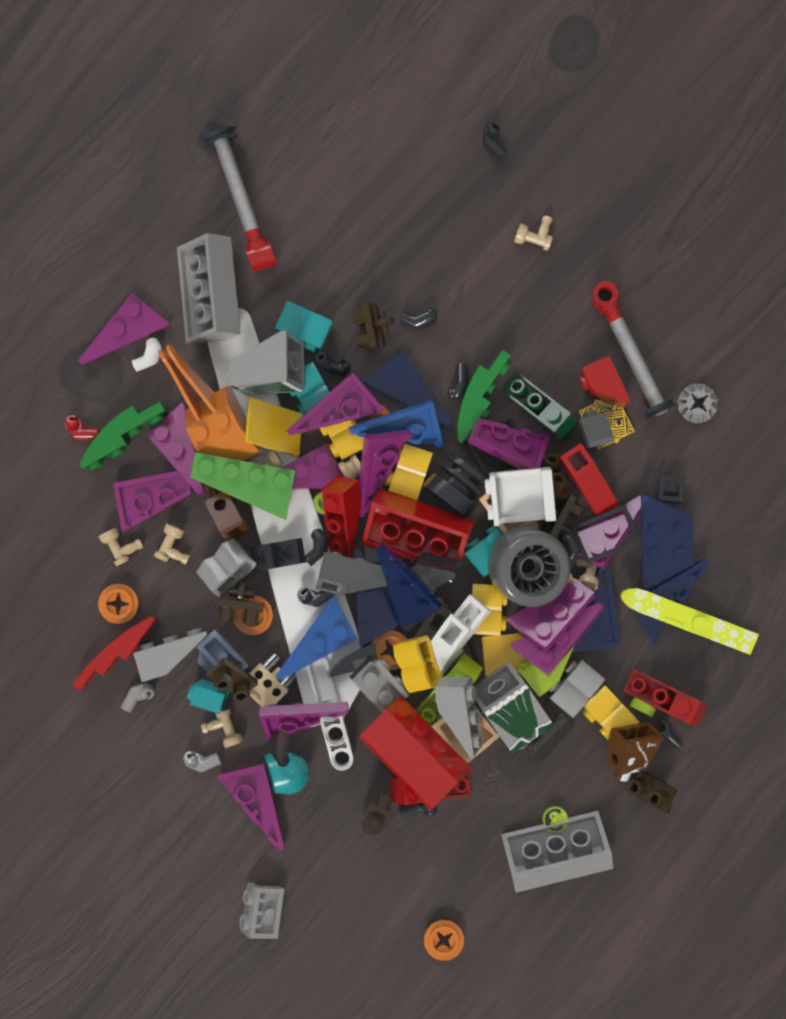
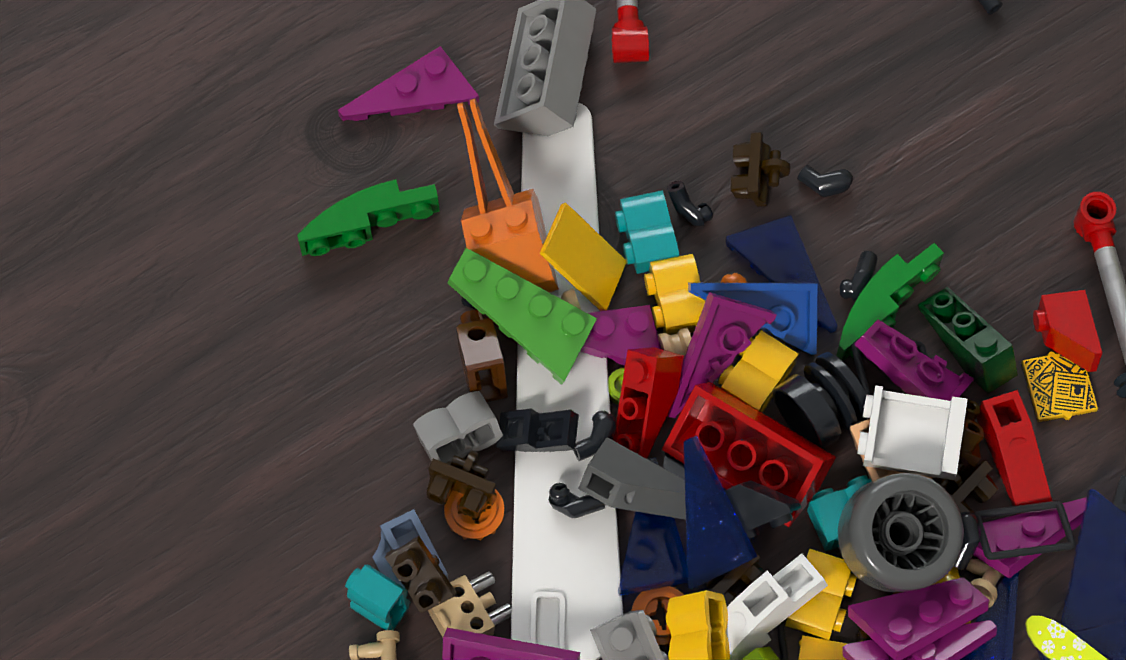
camera: 20 degrees right, 20 degrees down
red arm [65,415,99,440] -> none
red slope [72,616,158,691] -> none
tan piece [98,528,143,566] -> none
orange gear [98,584,139,624] -> none
magenta wing [113,471,192,532] -> none
light grey arm [121,683,155,713] -> none
white arm [132,338,162,372] -> none
light grey slope [133,627,210,682] -> none
magenta wing [146,403,205,498] -> none
tan piece [154,523,189,565] -> none
light grey slope [226,330,304,396] -> none
teal brick [275,301,334,352] -> none
blue wing [276,596,357,681] -> none
magenta wing [285,373,384,436] -> none
black slope [327,644,377,678] -> none
tan piece [514,216,552,251] -> none
dark grey slope [577,410,615,449] -> none

